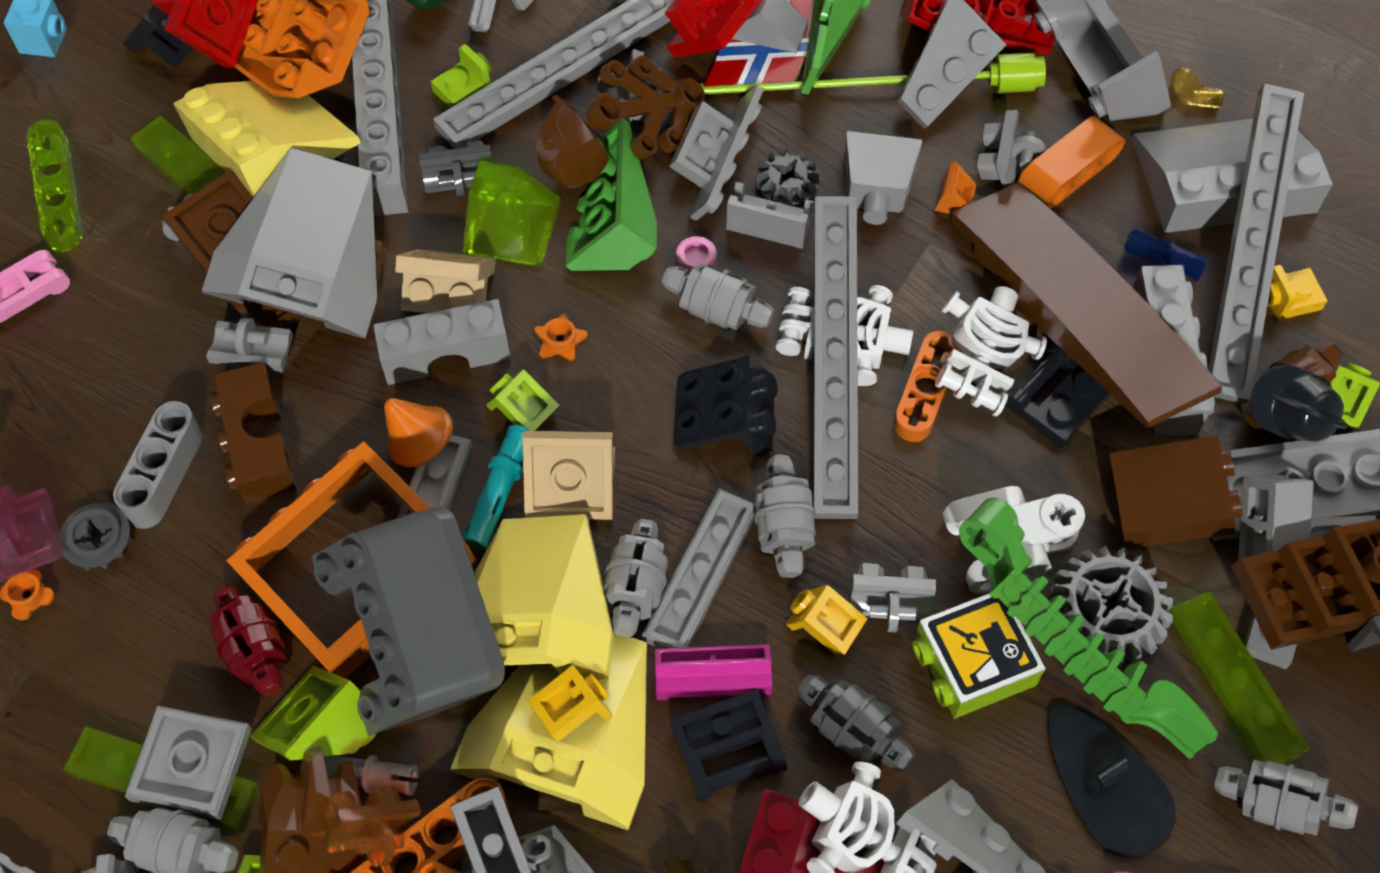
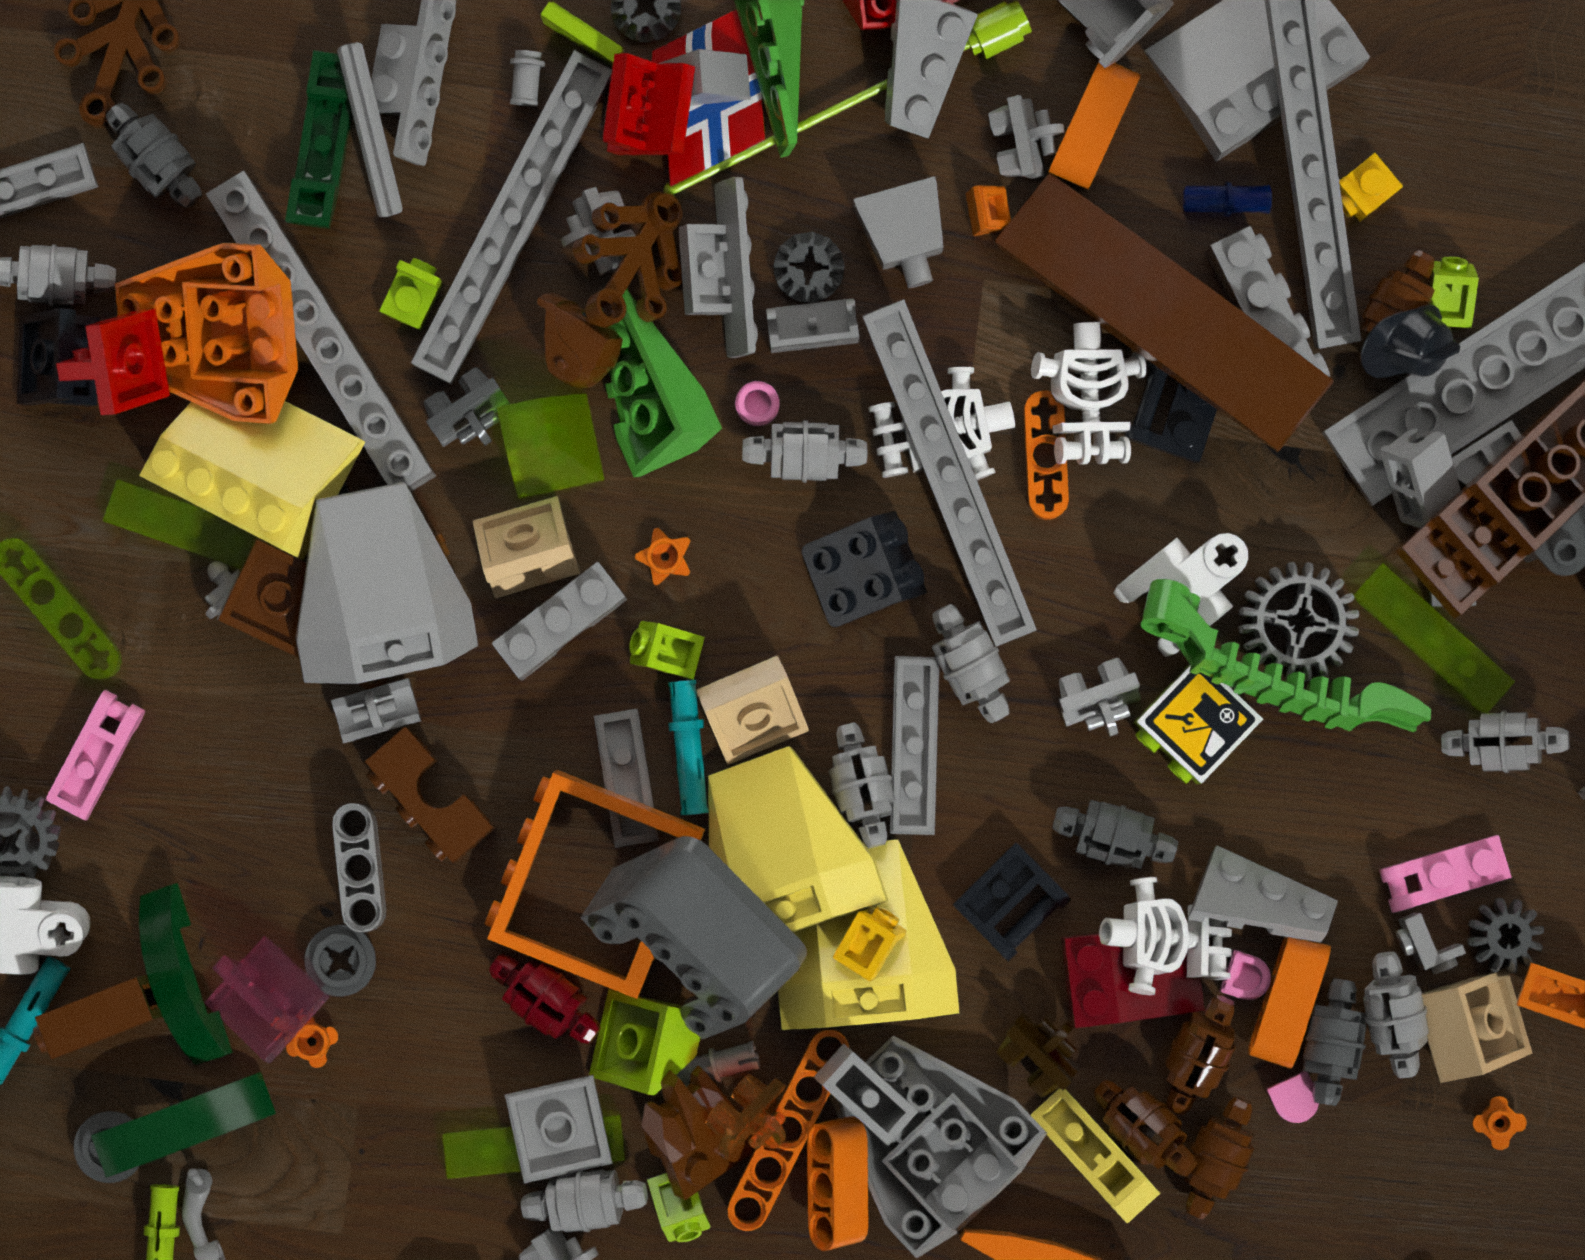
camera: 25 degrees left, 25 degrees up
orange hat [384,398,453,468] -> none
dark pink piece [655,644,772,700] -> none
yellow bracket [786,585,868,656] -> none
black shield [1048,705,1176,858] -> none
reddish brown brick [1110,435,1243,550] -> none

